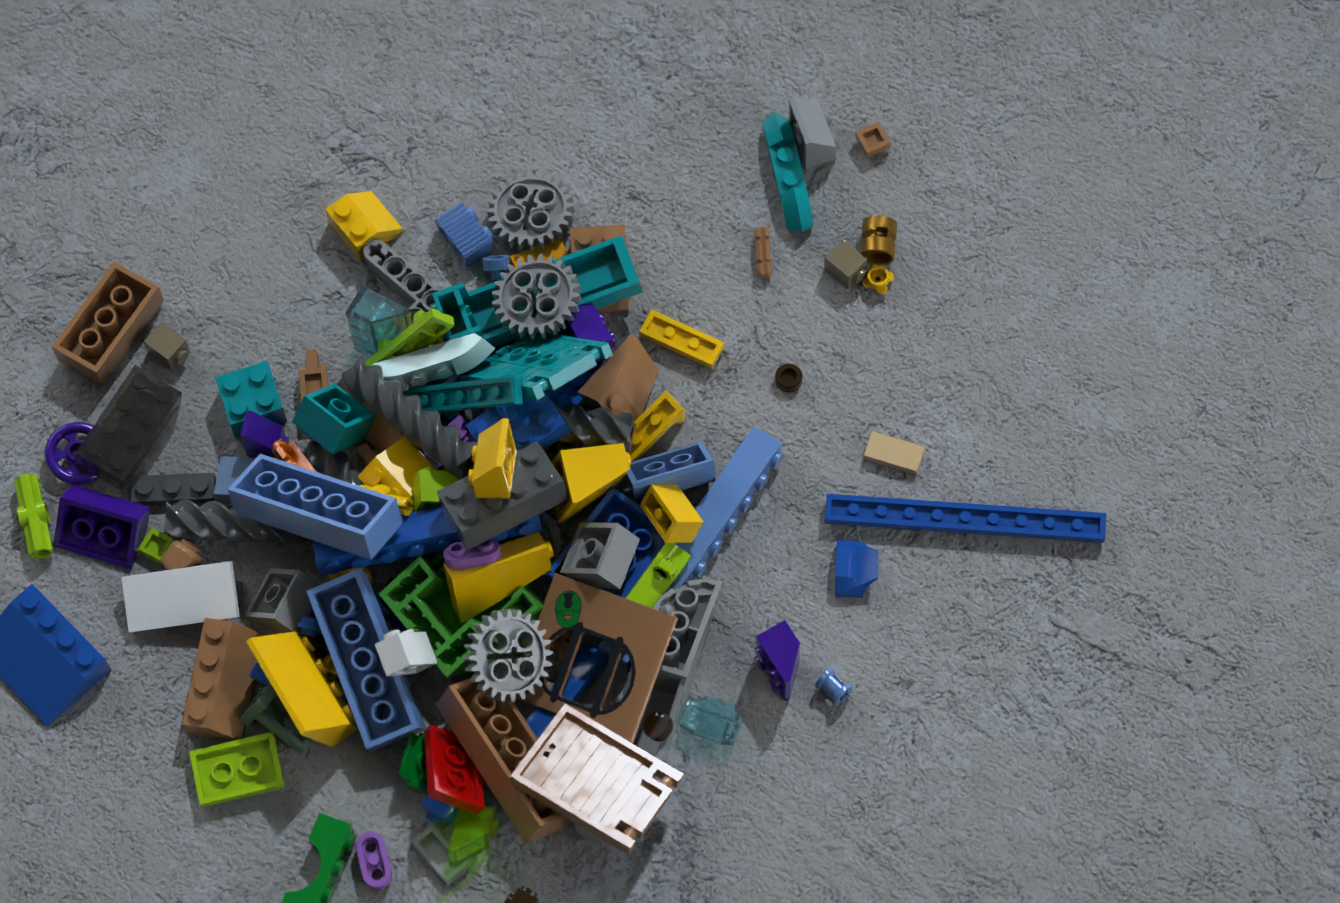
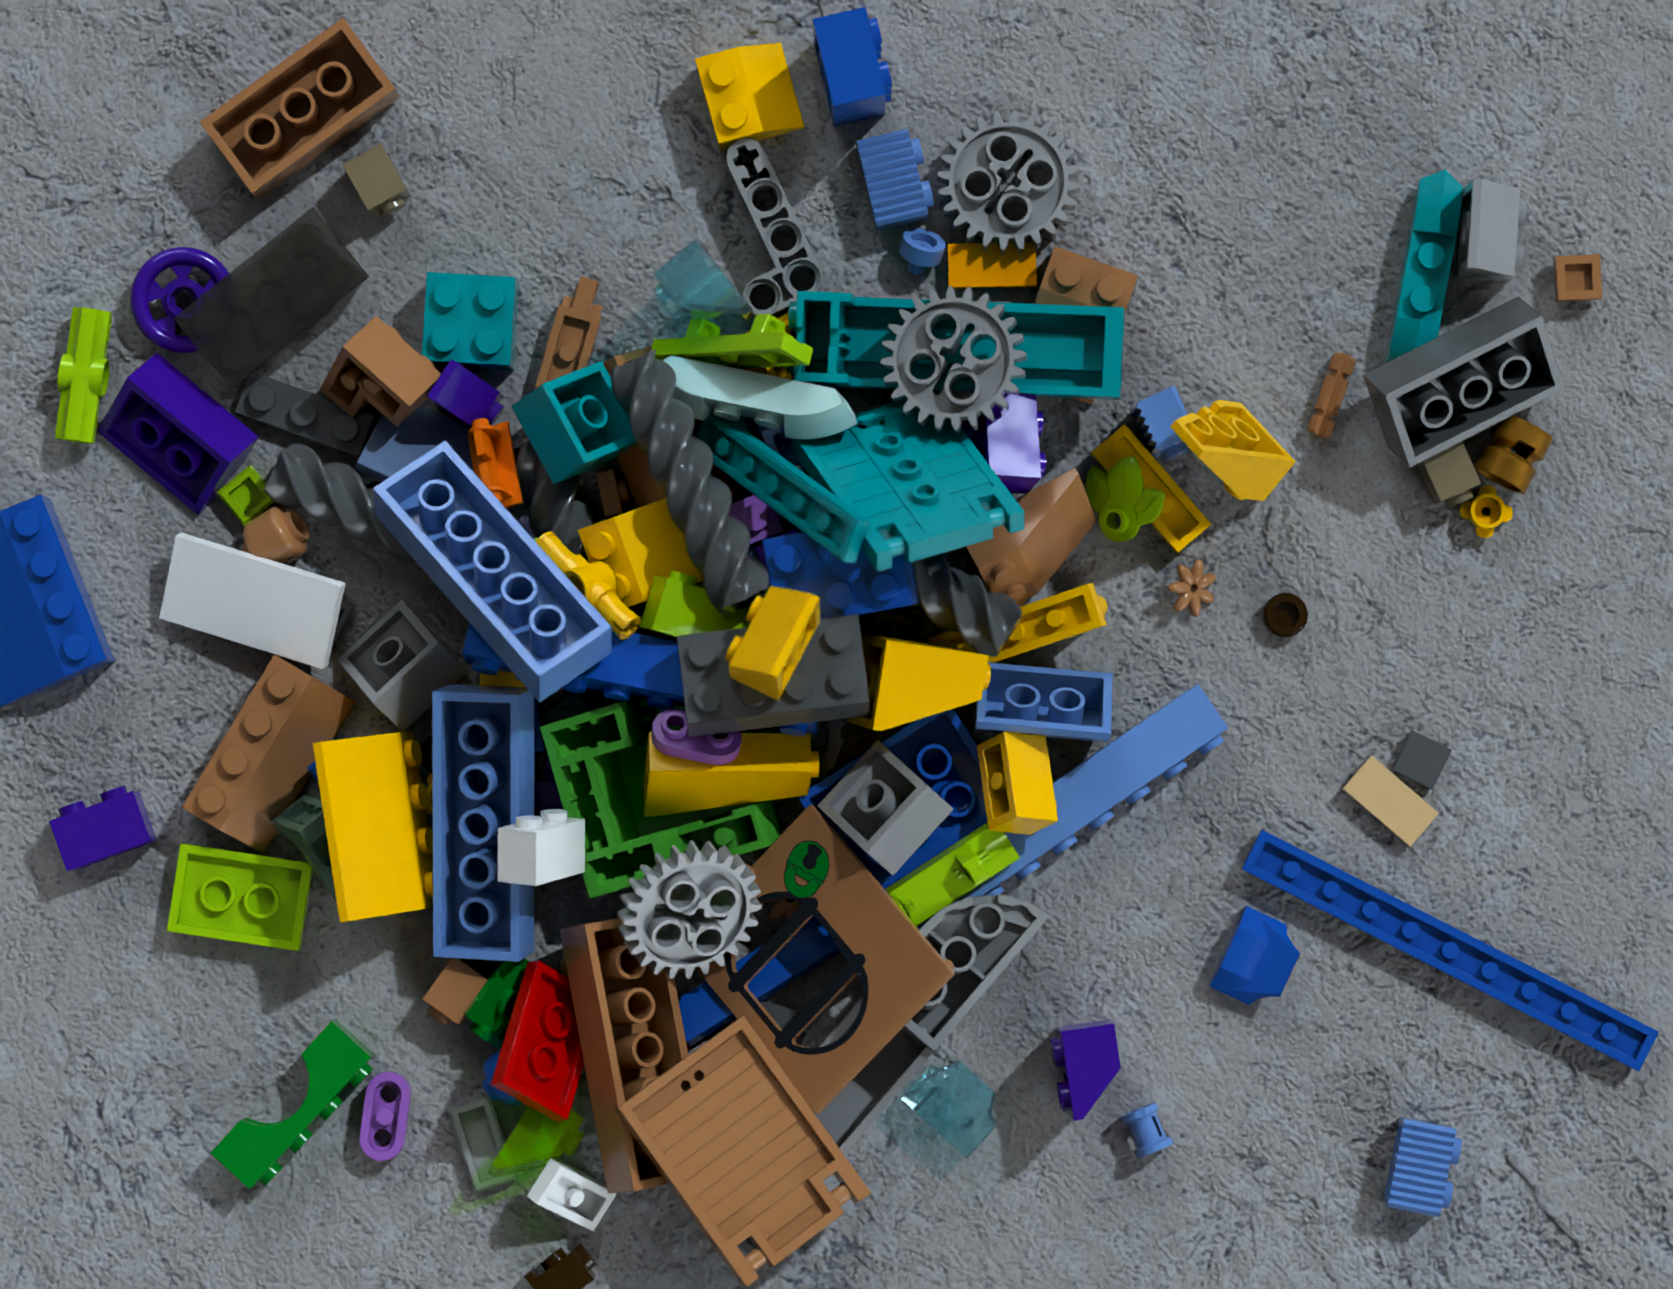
camera: 20 degrees right, 20 degrees up
blue plate [297,616,322,637] -> none
dark brown tile [644,711,673,742] -> none
none -> dark purple brick [49,786,157,871]
none -> medium nougat brick [320,316,441,427]
none -> medium nougat brick [422,958,490,1026]
none -> white slope [527,1158,617,1232]
none -> blue brick [813,7,892,127]
none -> lime plate [1086,456,1165,542]
none -> medium blue brick [1130,386,1190,462]
none -> medium nougat plant [1168,559,1216,617]
none -> yellow wedge [1170,400,1296,501]
none -> dark grey brick [1363,296,1565,468]
none -> medium blue brick [1383,1117,1462,1217]
none -> dark grey tile [1391,730,1452,790]

